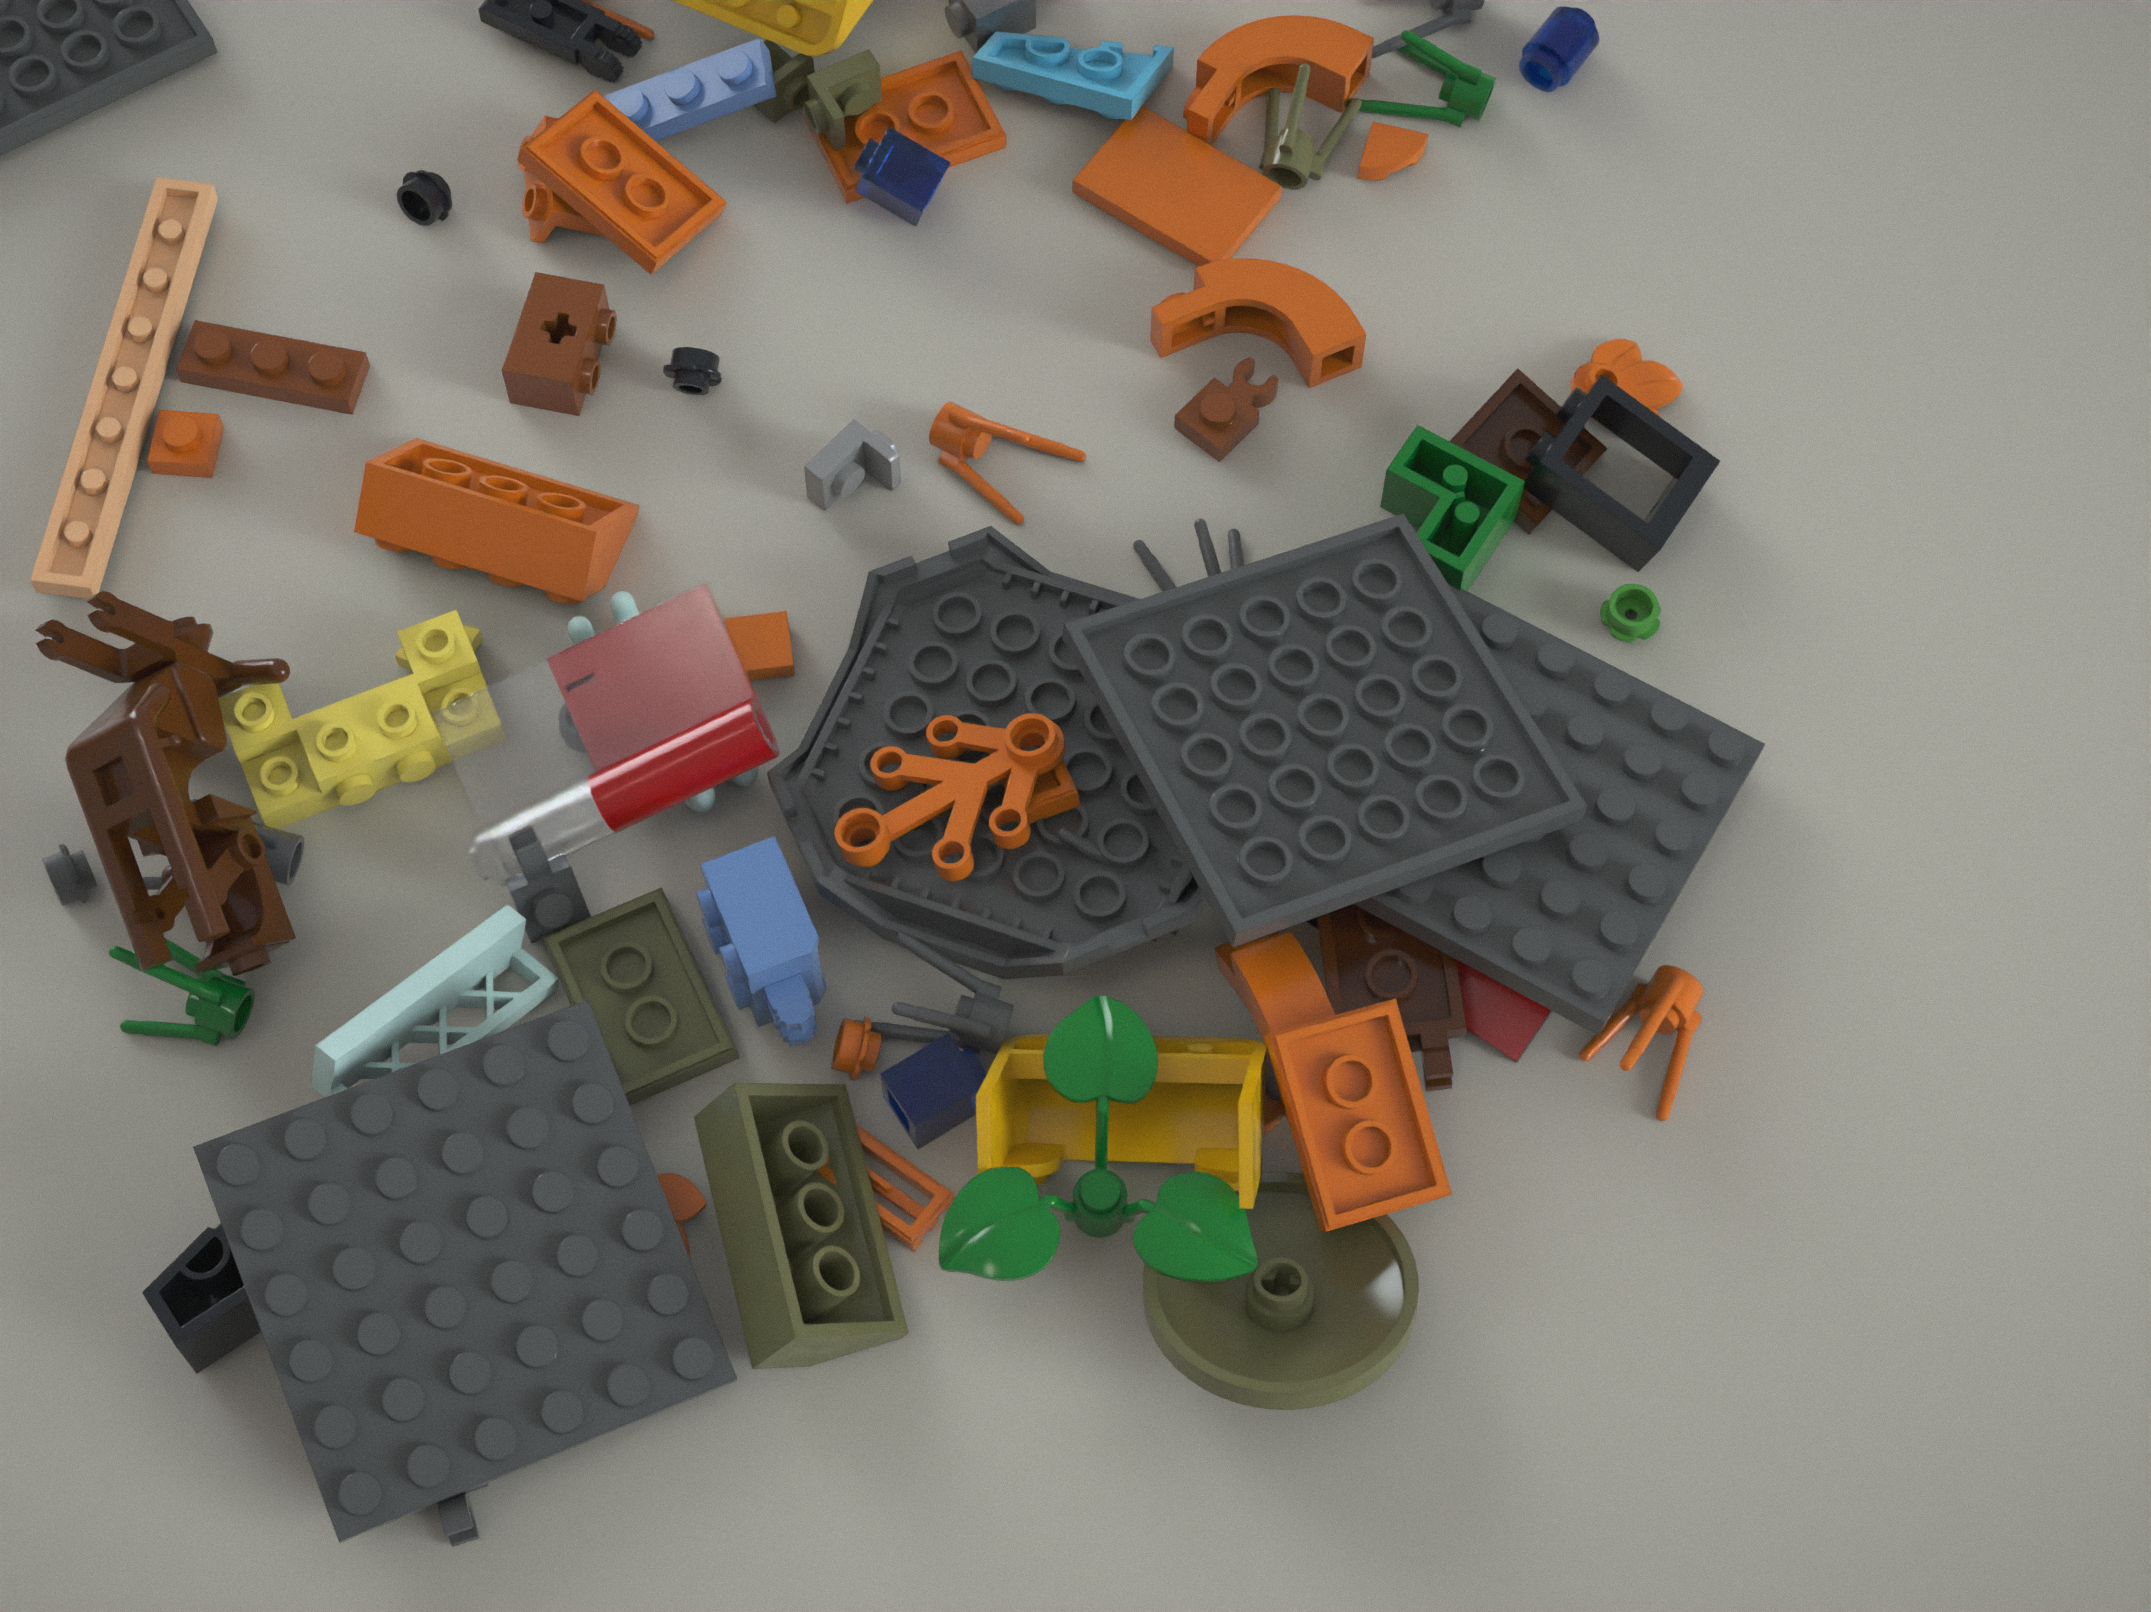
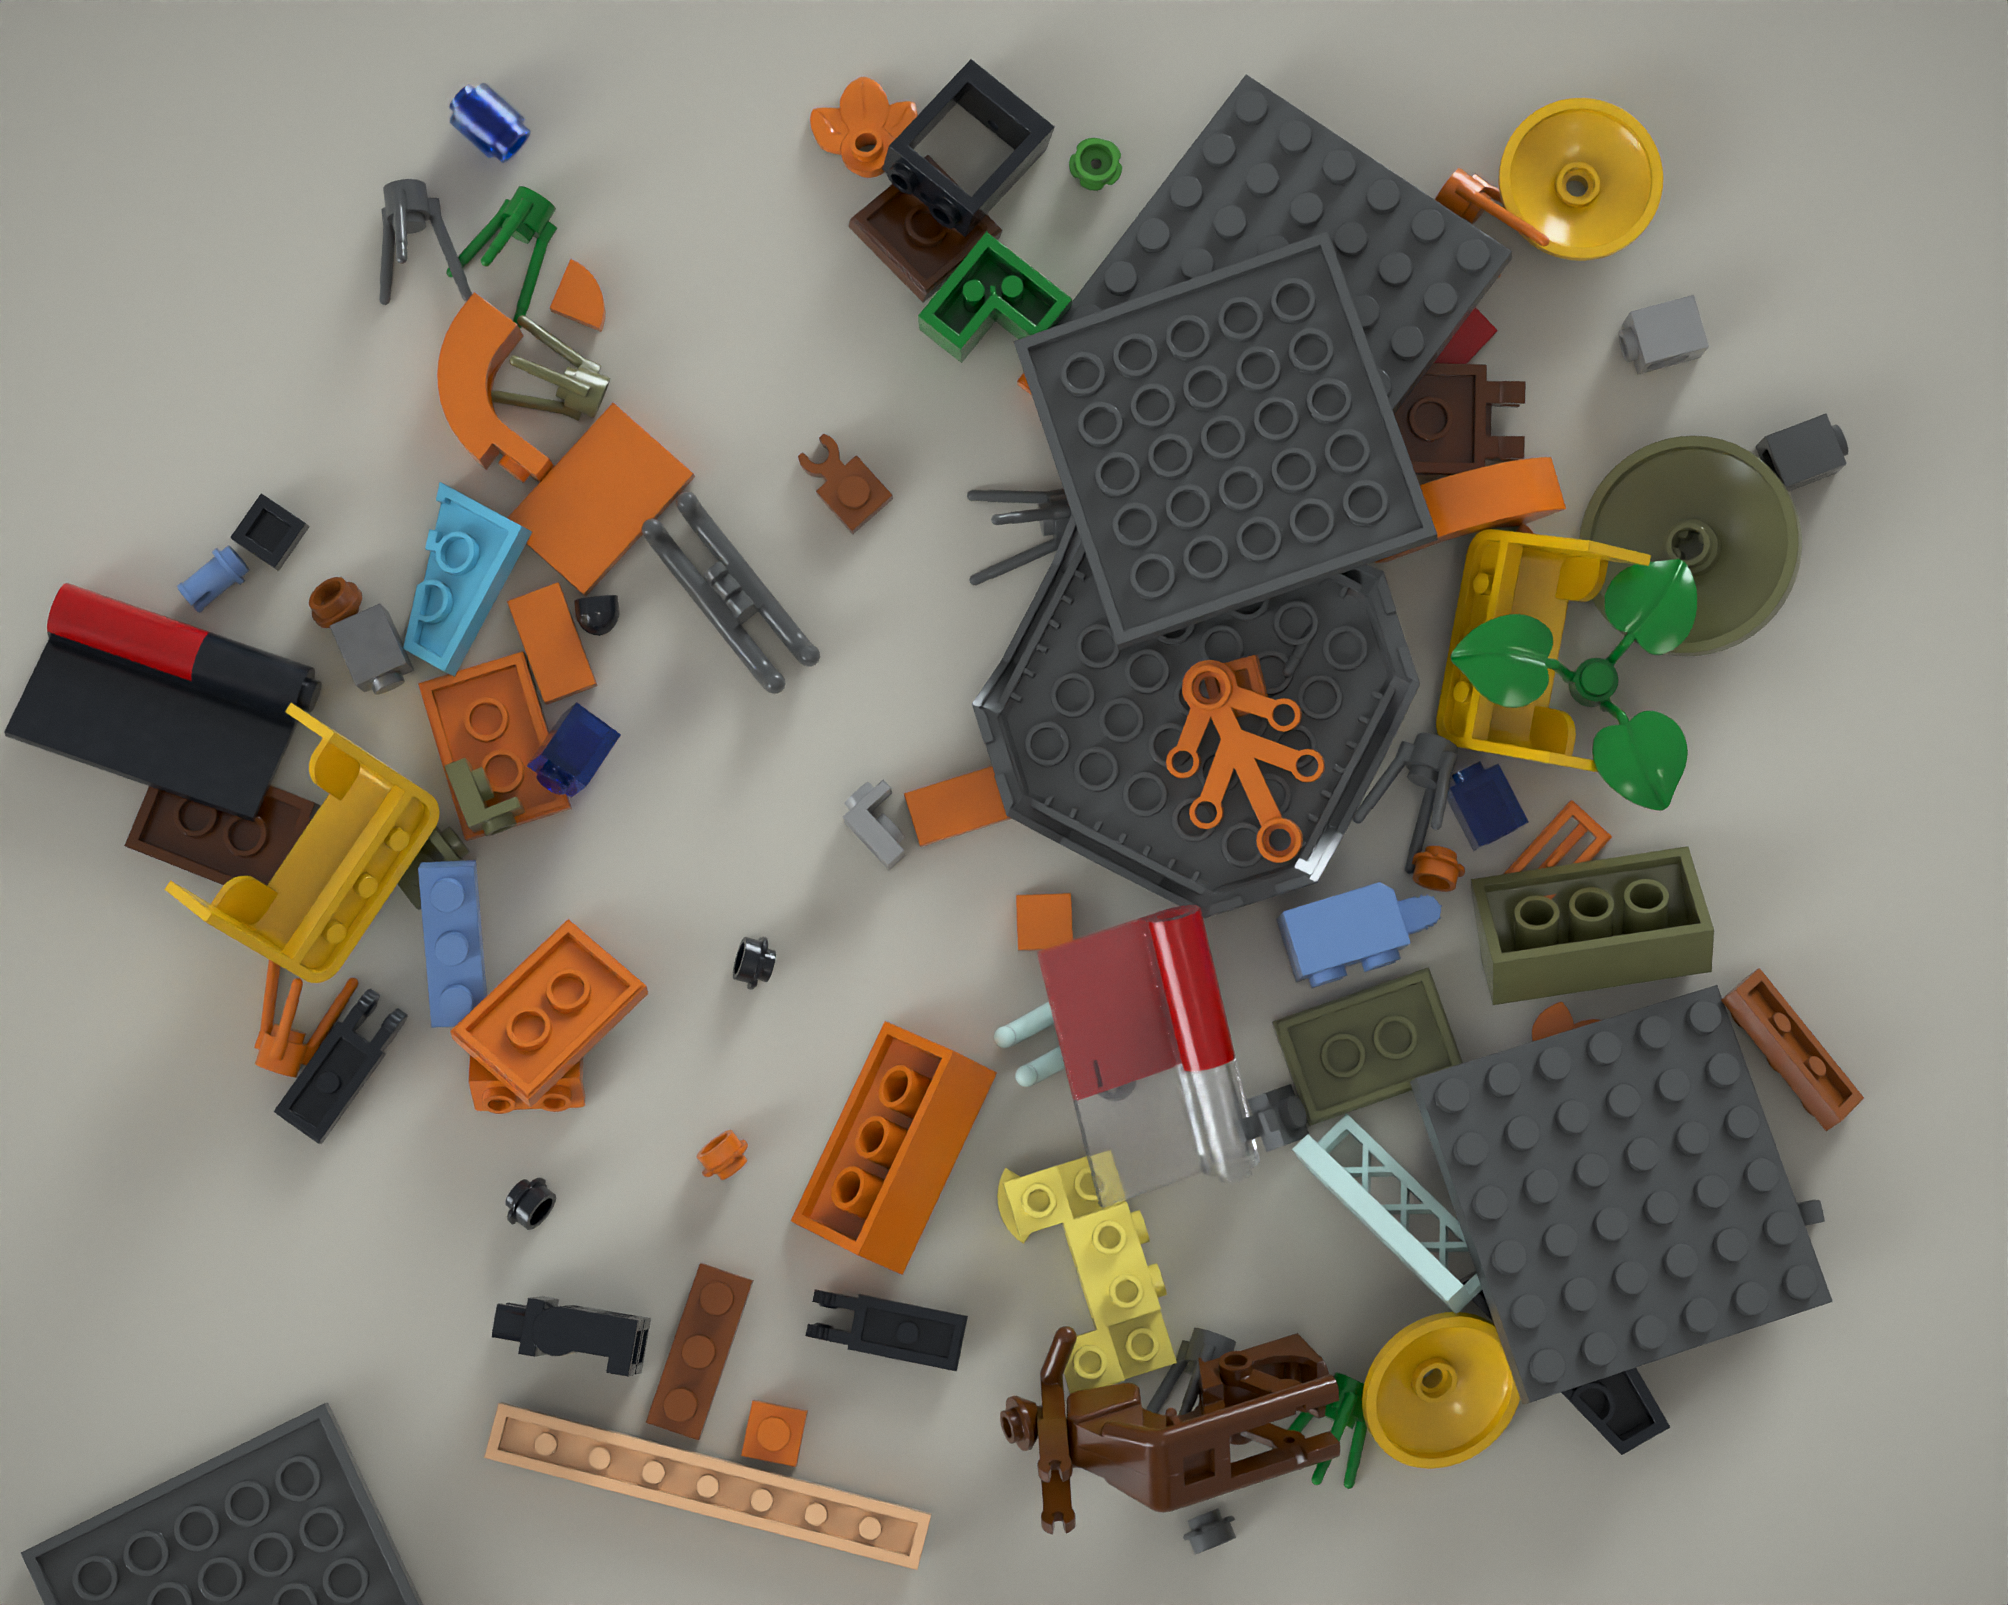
camera: 80 degrees left, 20 degrees up
dark orange brick [501,272,617,416] -> none
orange plant [929,401,1086,525] -> none
orange arch [1150,258,1366,388] -> none
orange tile [1264,998,1452,1232] -> none
none -> black hips [492,1296,651,1377]
none -> orange tile [507,582,598,705]
none -> black hinge [574,595,620,636]
none -> dark grey piece [641,491,820,694]
none -> orange plate [696,1130,748,1180]
none -> black hinge [805,1289,968,1371]
none -> orange tile [904,766,1011,847]
none -> yellow dish [1362,1312,1520,1469]
none -> yellow dish [1498,98,1663,261]
none -> light grey brick [1619,295,1709,375]
none -> dark orange plate [1721,968,1864,1131]
none -> dark grey brick [1756,413,1848,492]

